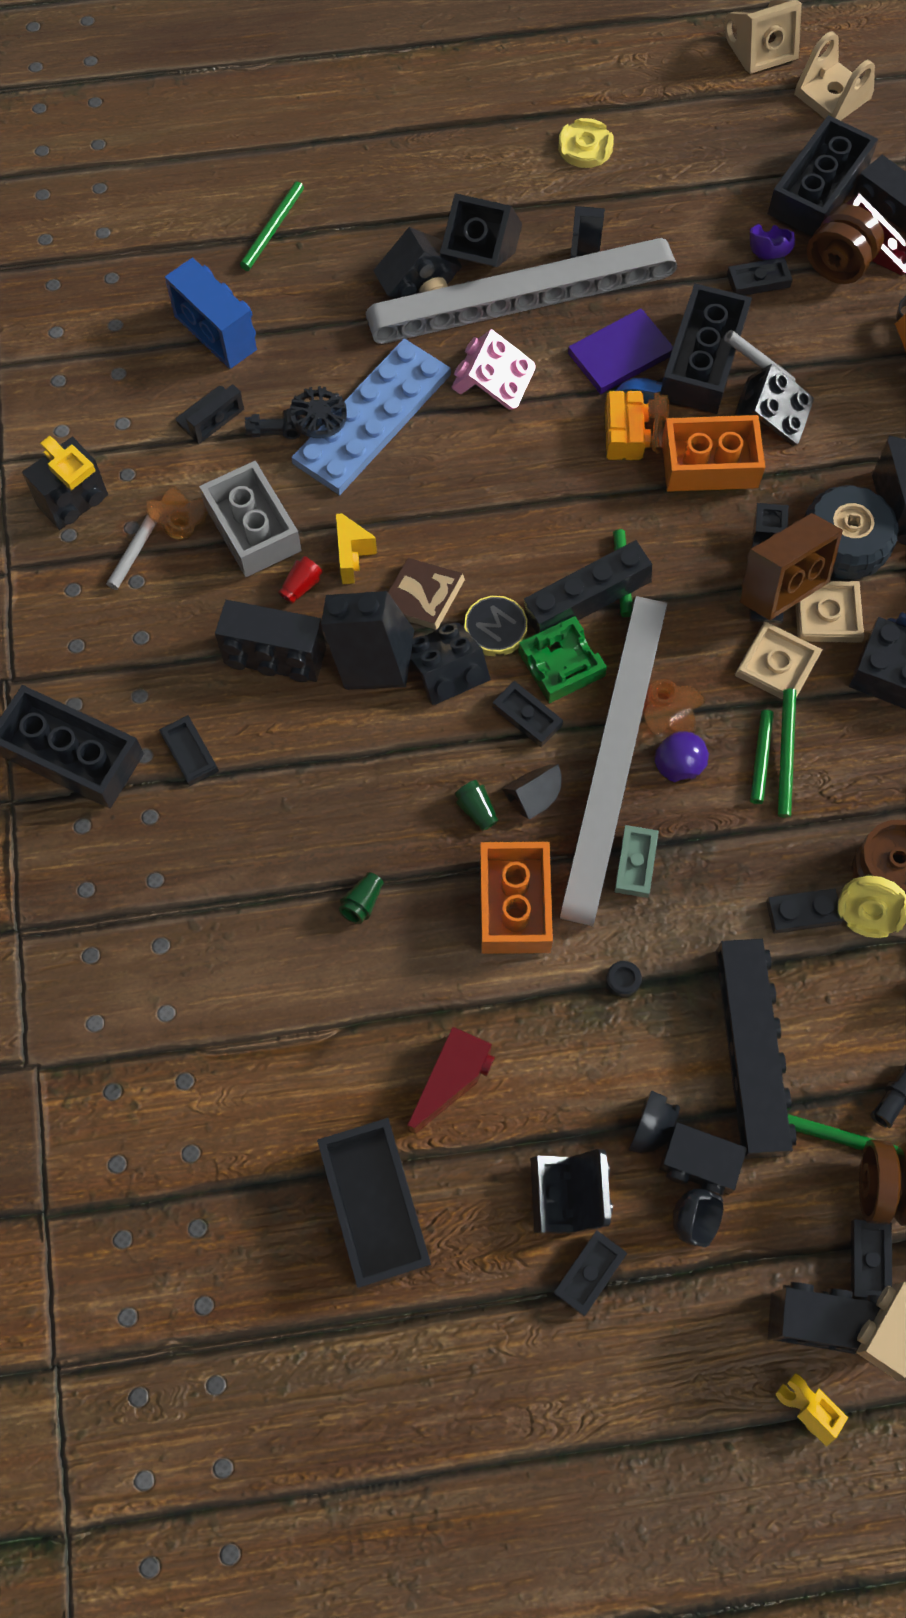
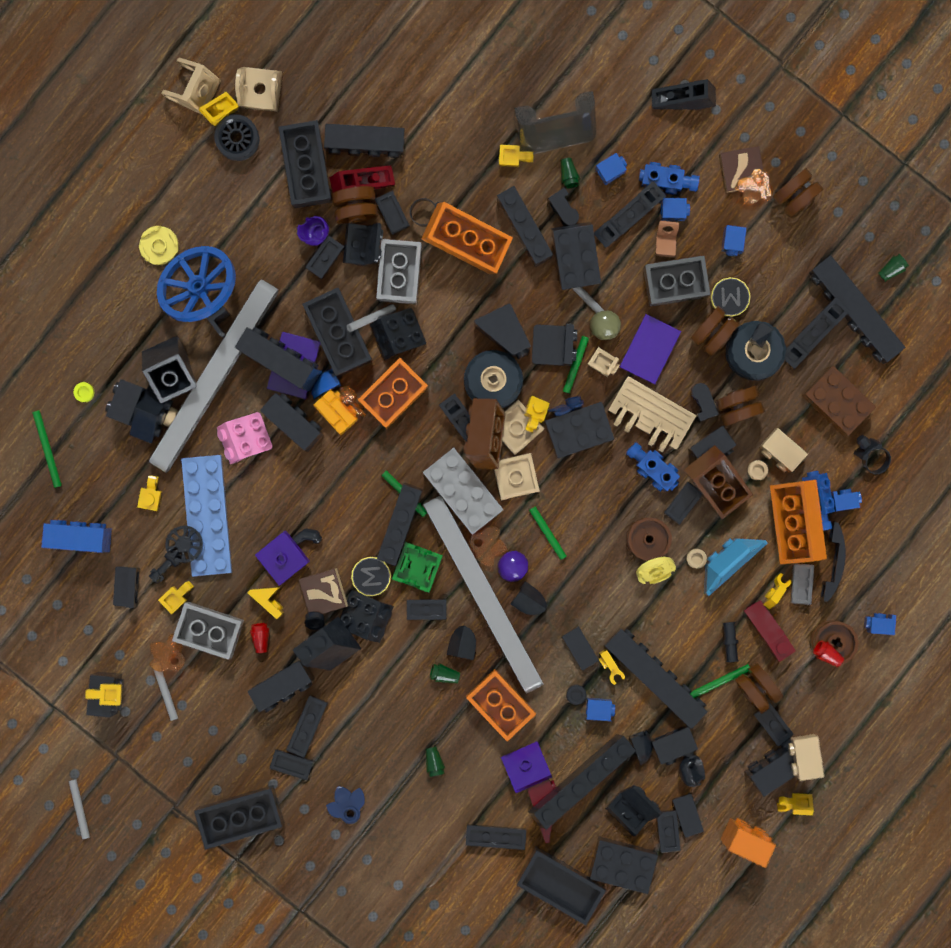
camera: 40 degrees left, 20 degrees up
sand green plate [614,825,659,898] -> none
black plate [766,888,843,934] -> none
green bar [778,688,796,818] -> none
none -> neon yellow tile [74,382,95,402]
none -> black brick [105,379,146,426]
none -> yellow plate [137,475,162,511]
none -> blue wheel [157,246,236,322]
none -> yellow plate [158,581,194,615]
none -> yellow slope [199,92,239,127]
none -> black wheel [214,115,260,161]
none -> black brick [234,326,322,391]
none -> dark purple plate [255,530,310,586]
none -> black brick [260,393,324,452]
none -> black tile [286,695,328,758]
none -> black arm [292,528,322,545]
none -> dark blue plate [326,786,365,824]
none -> black bracket [343,223,383,266]
none -> black tile [375,191,410,235]
none -> light grey brick [376,239,422,304]
none -> light grey brick [423,448,503,535]
none -> black plate [466,824,526,850]
none -> dark purple plate [501,742,552,793]
none -> black brick [510,581,547,615]
none -> yellow plate [524,396,550,432]
none -> black brick [528,734,636,830]
none -> black tile [562,626,599,671]
none -> blue brick [586,698,615,721]
none -> black brick [589,836,658,894]
none -> yellow plate [599,649,625,685]
none -> black tile [672,793,704,838]
none -> orange brick [720,818,776,868]

